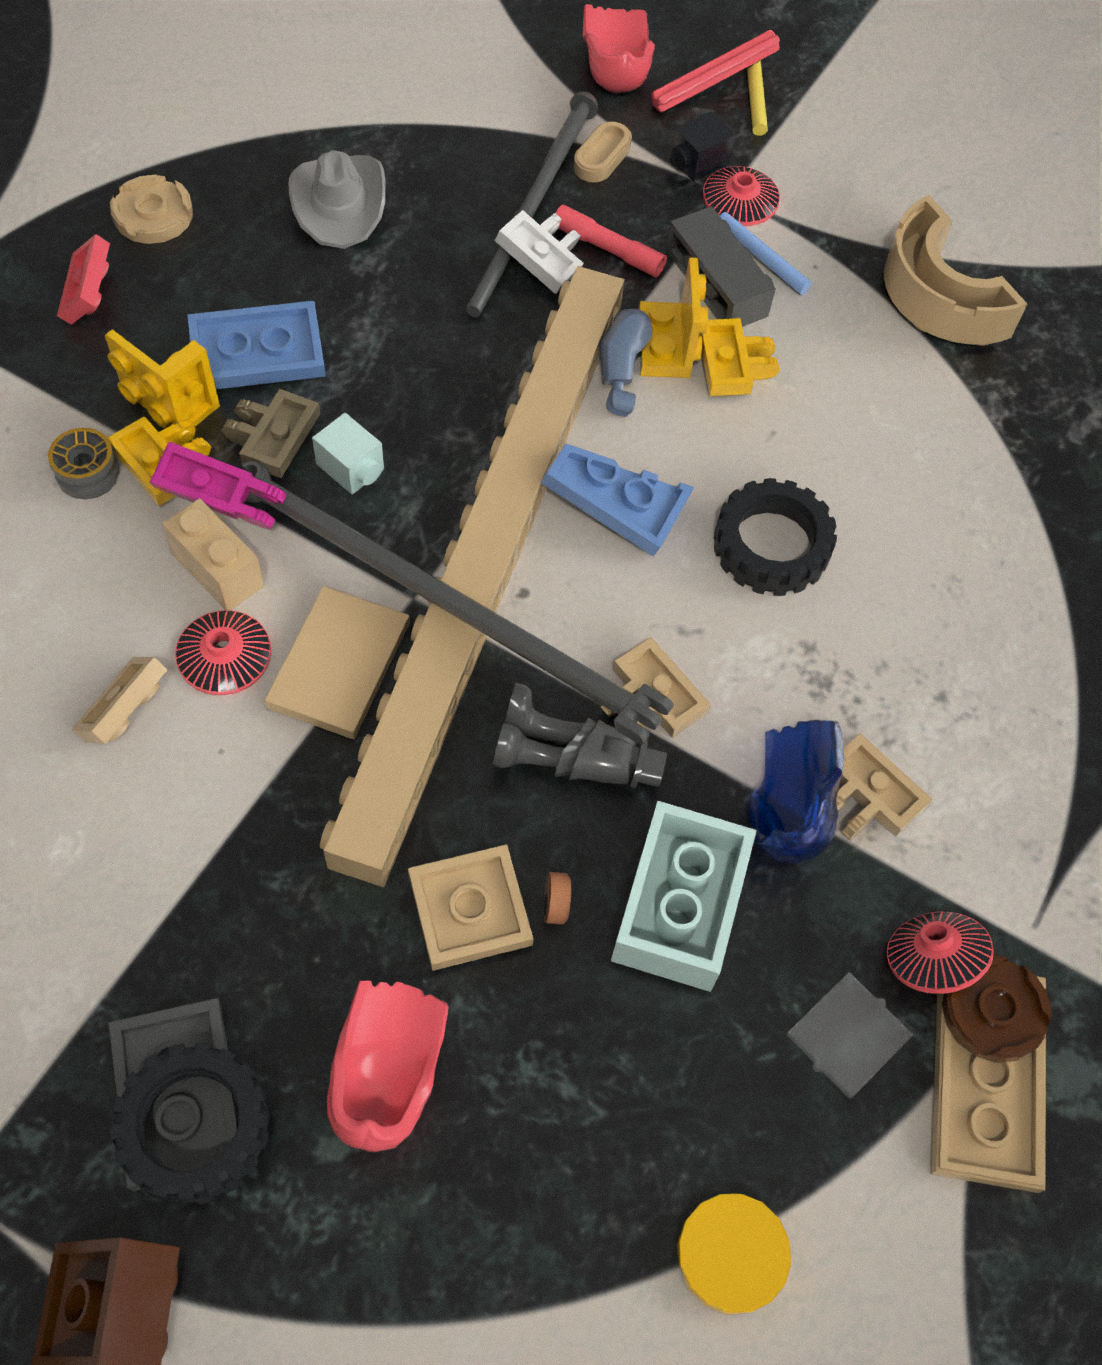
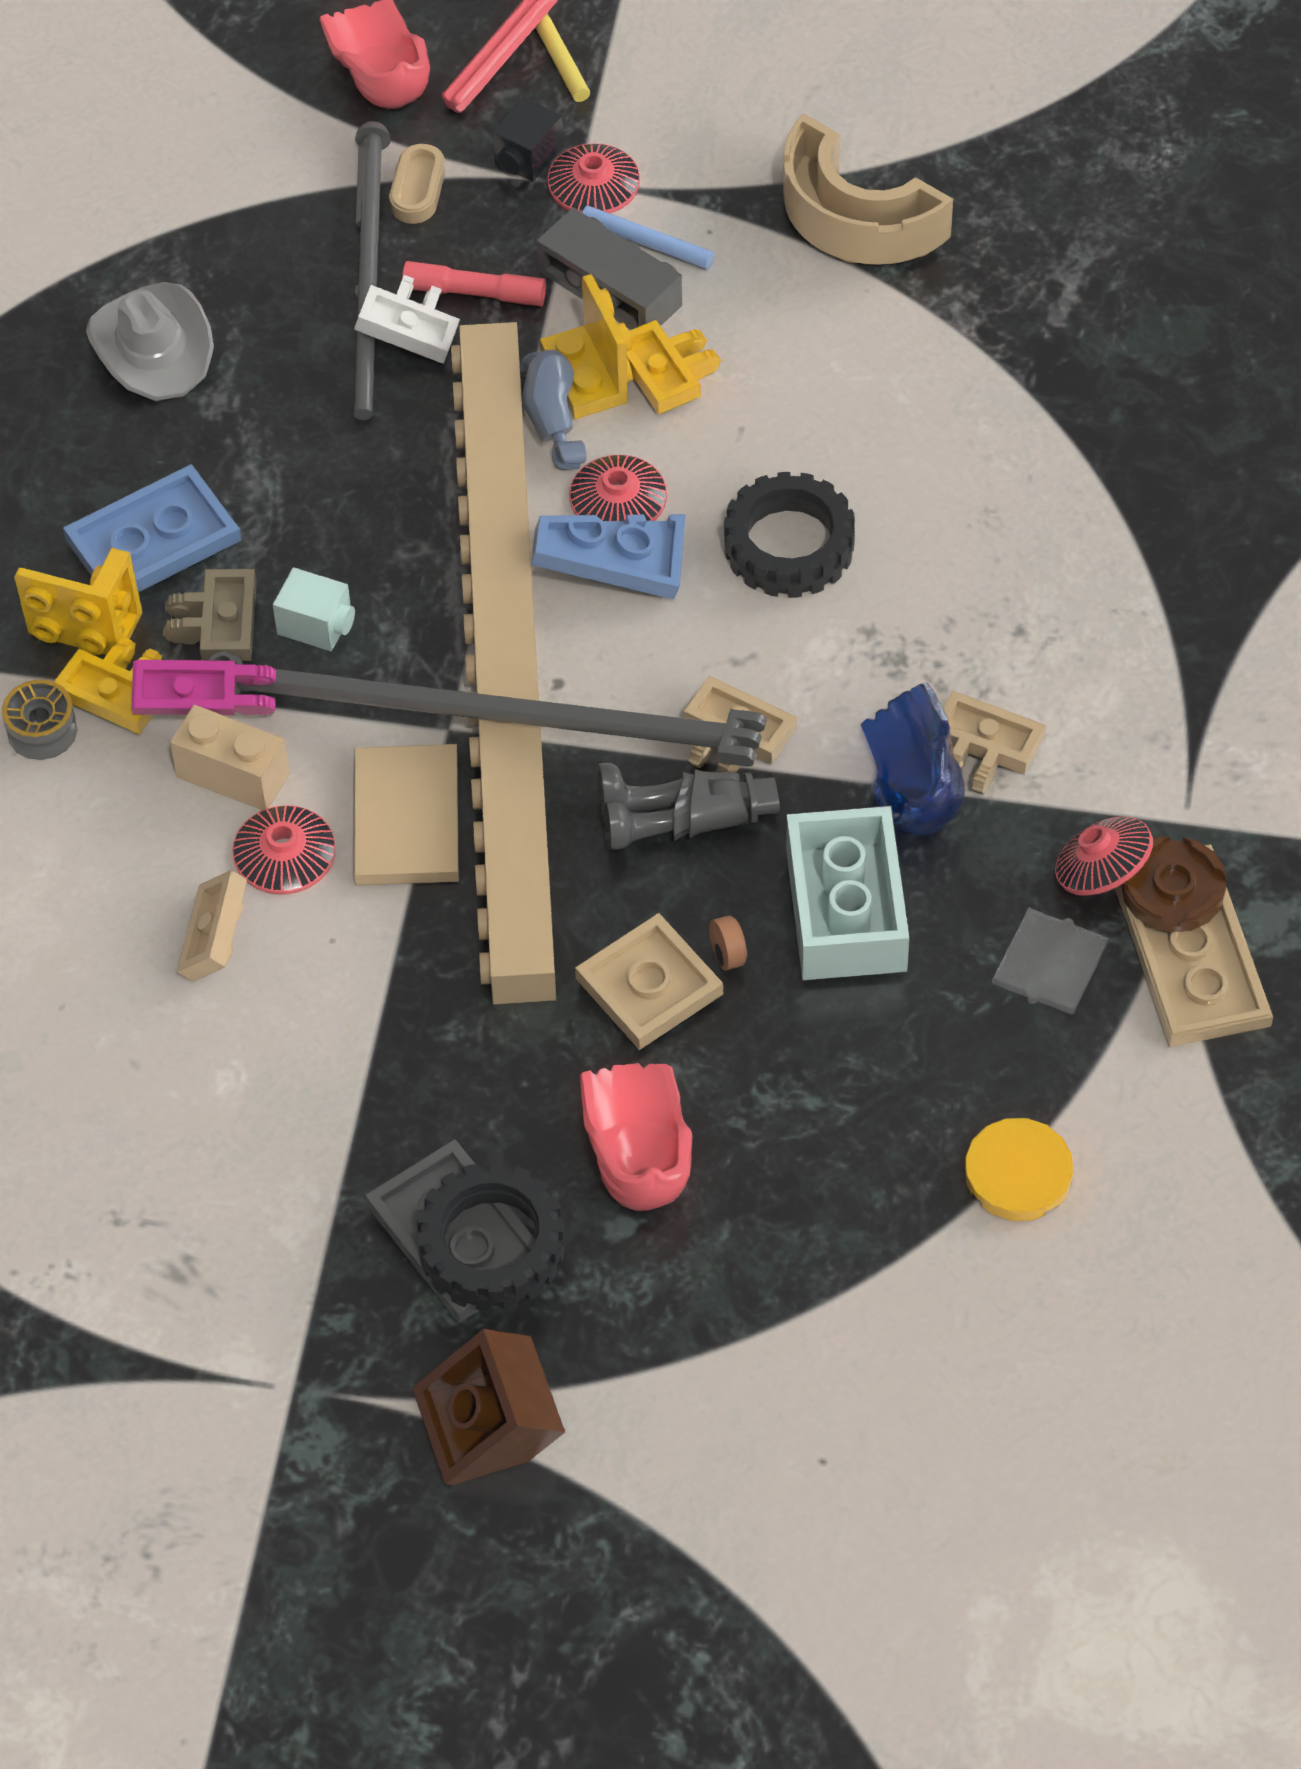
camera: 15 degrees left, 5 degrees down
none -> dish [570,455,667,521]

